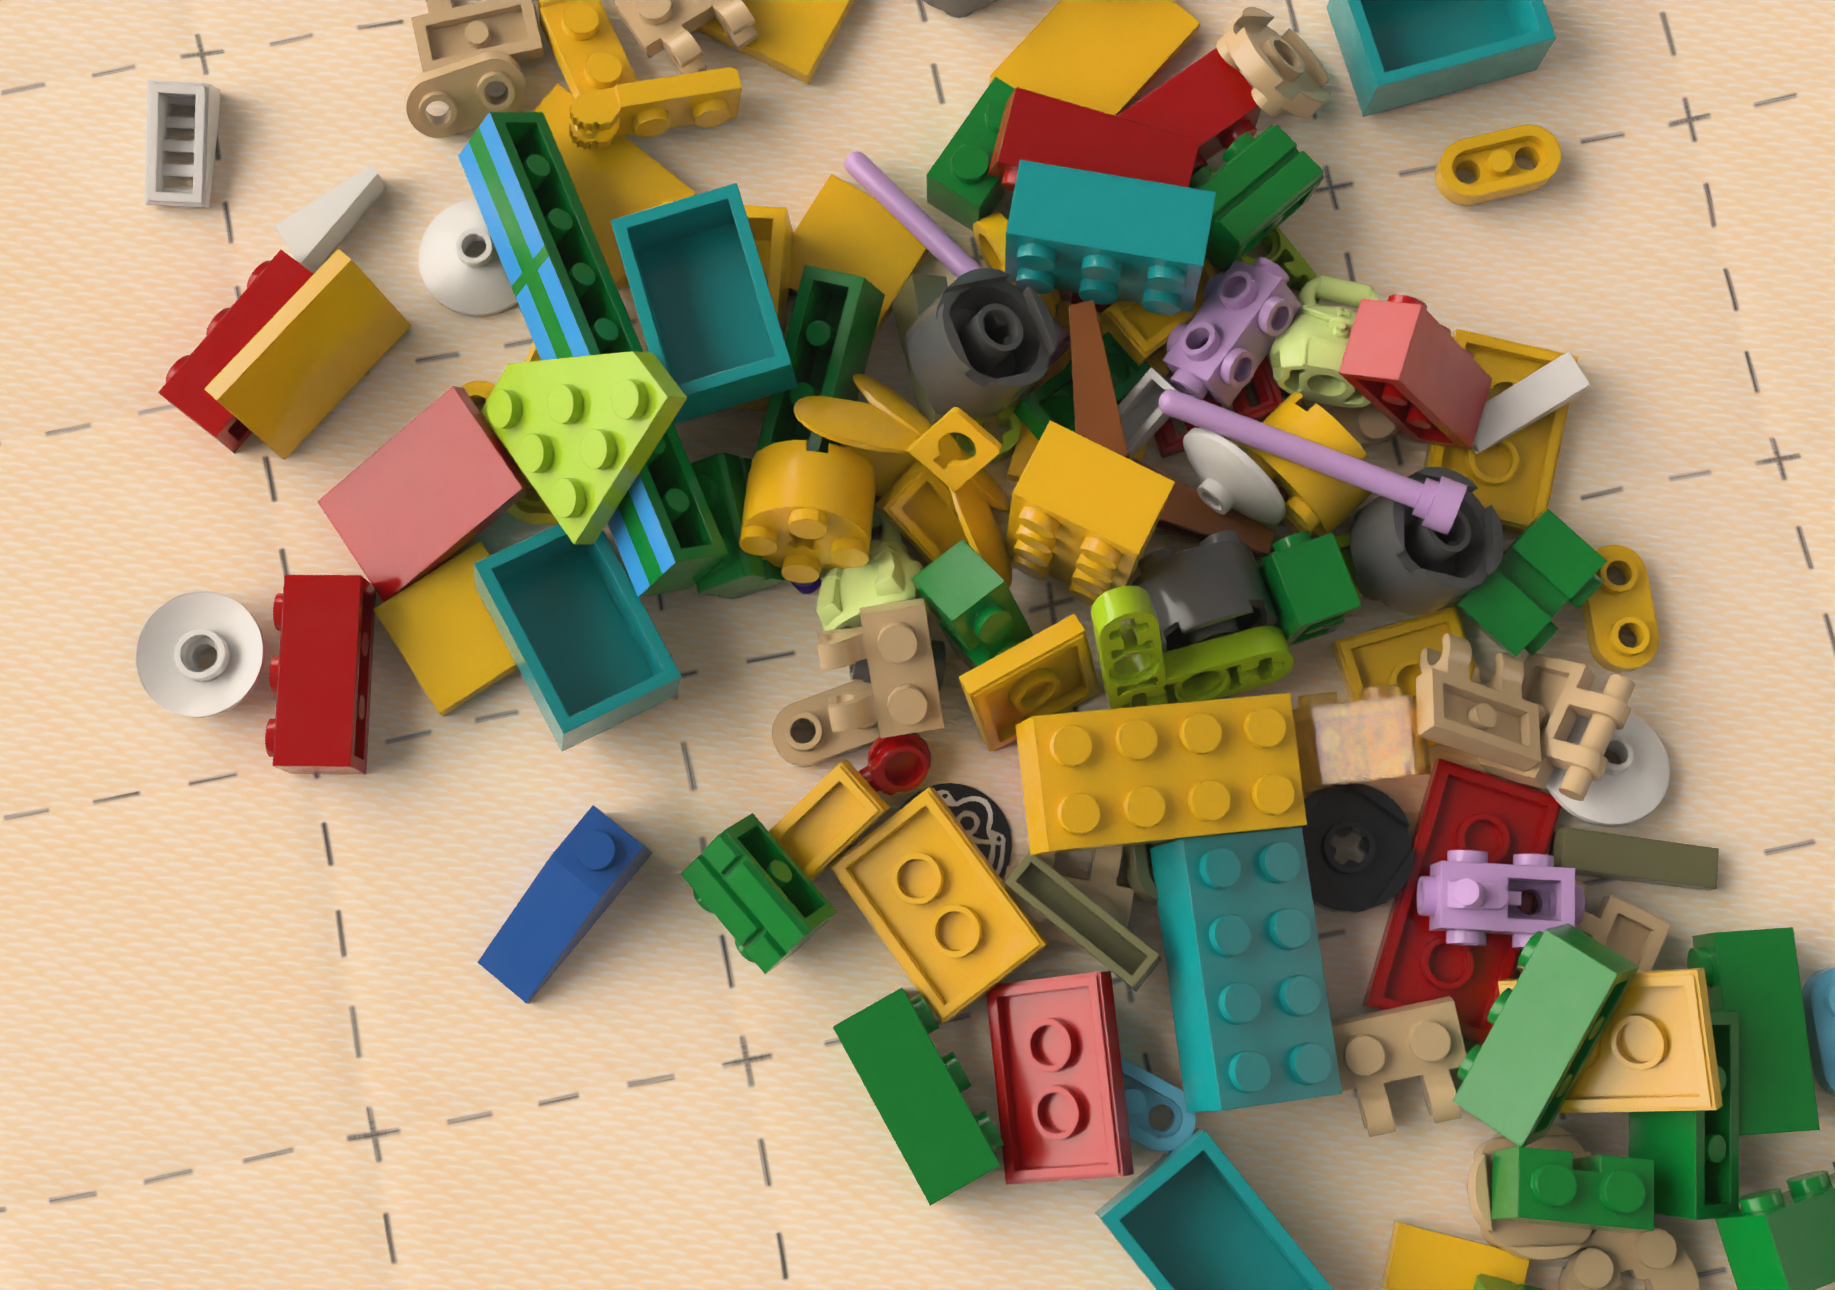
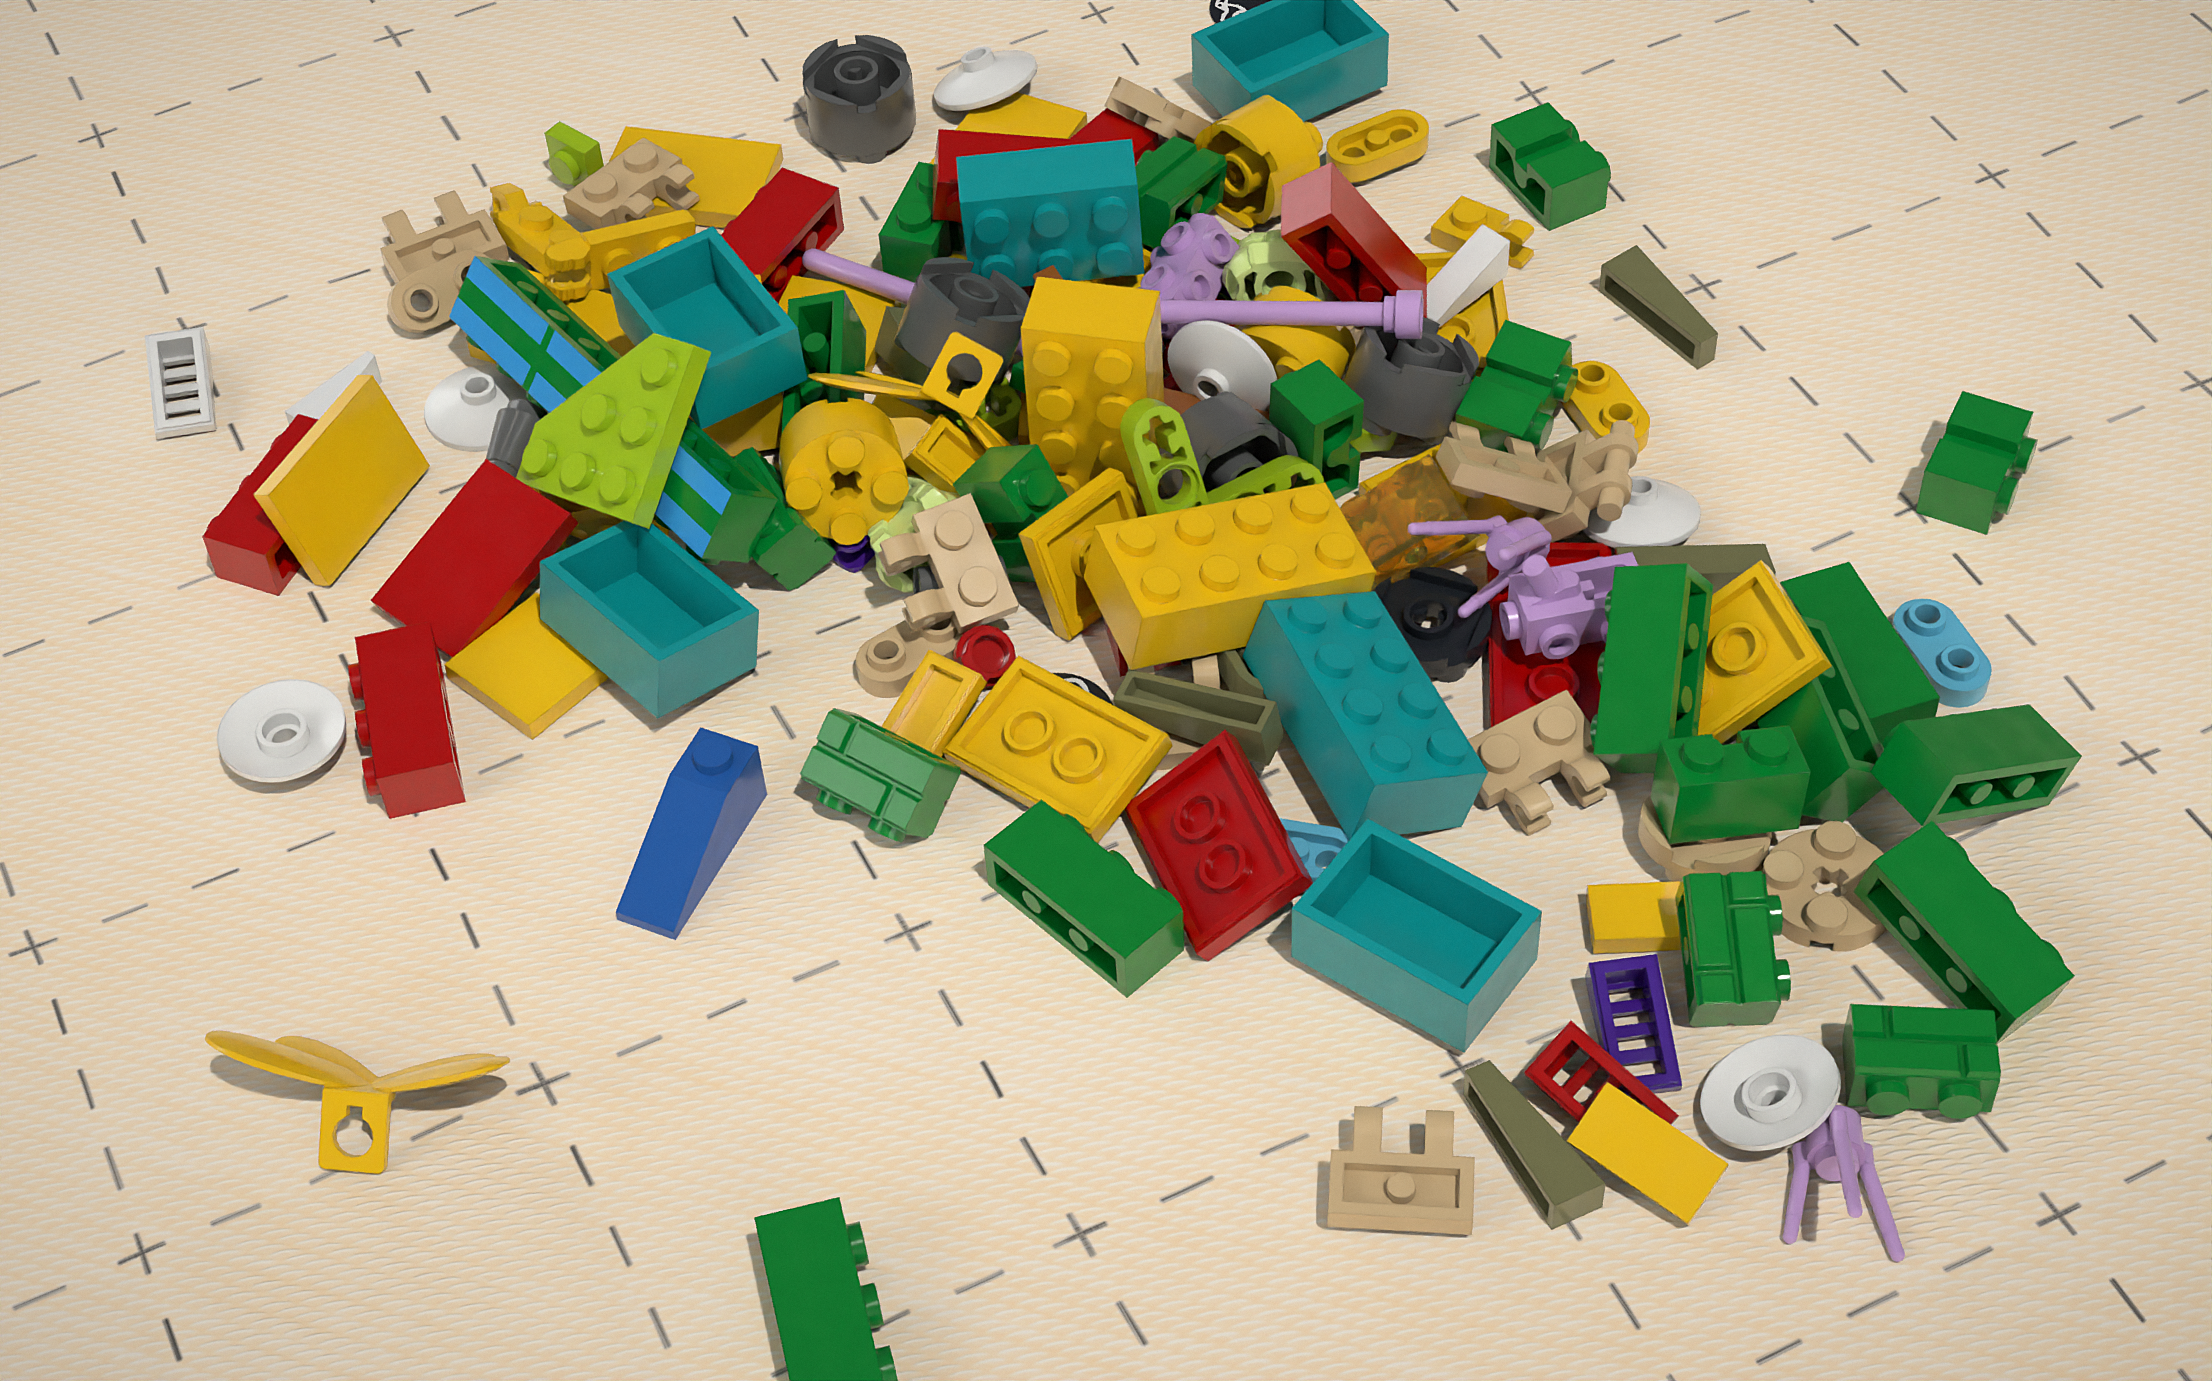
camera: 15 degrees left, 30 degrees down
none -> yellow piece [205,1030,510,1174]
none -> dark grey cone [486,399,548,478]
none -> red brick [721,167,844,303]
none -> yellow brick [1194,95,1323,228]
none -> lavender plant [1407,515,1552,618]
none -> yellow plate [1431,195,1534,268]
none -> green brick [1489,102,1611,231]
none -> olive piece [1599,245,1718,370]

